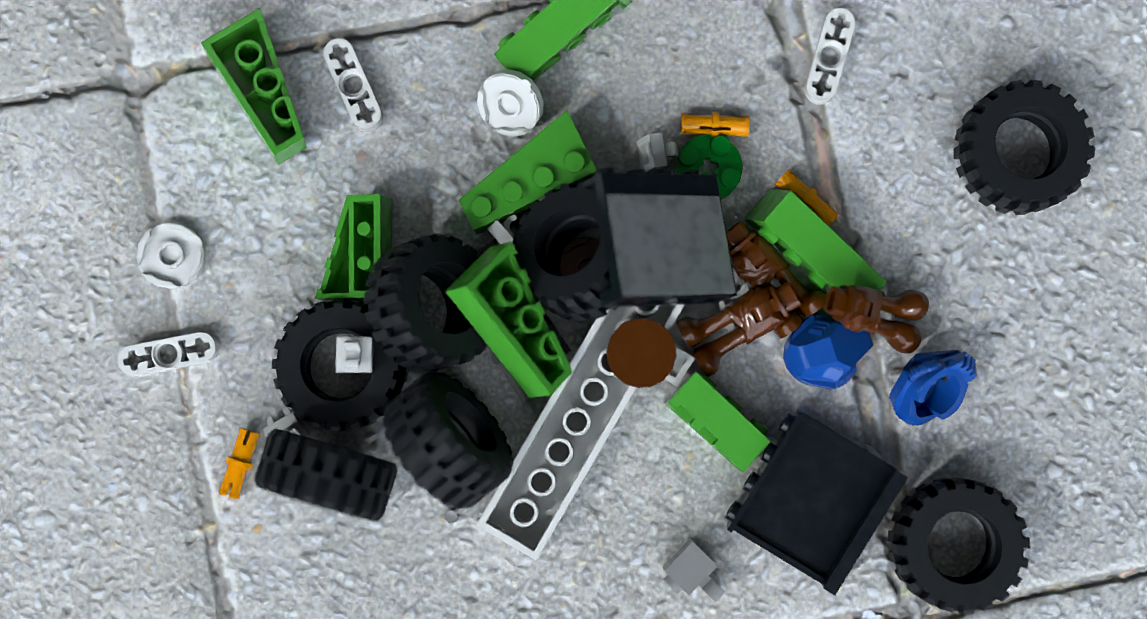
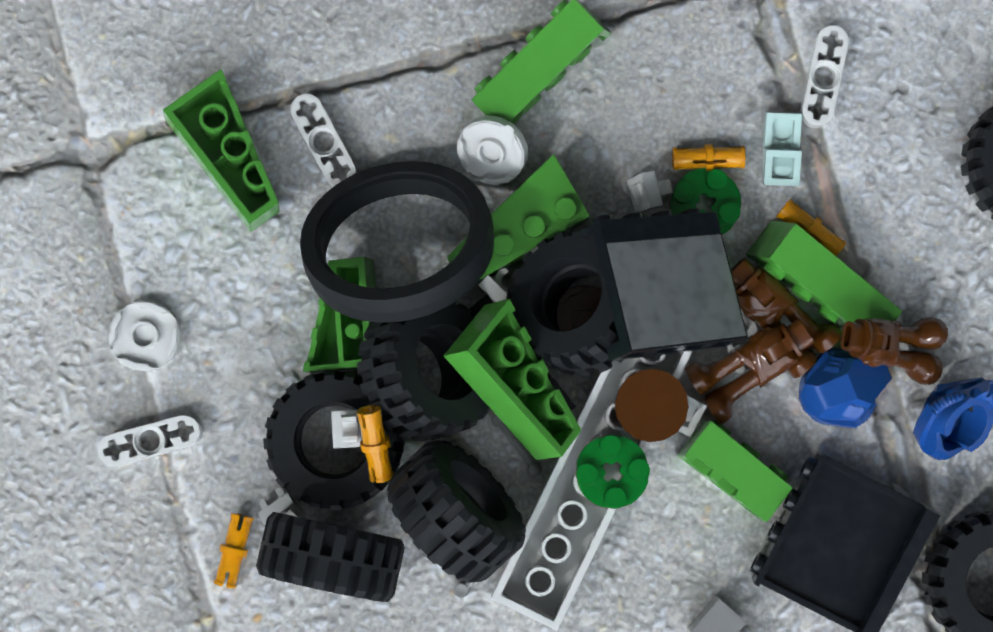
camera: 10 degrees left, 0 degrees up
none -> black tyre [300,161,494,323]
none -> light orange pin [357,405,393,483]
none -> green plate [575,435,650,509]
none -> light aqua slope [763,111,802,186]

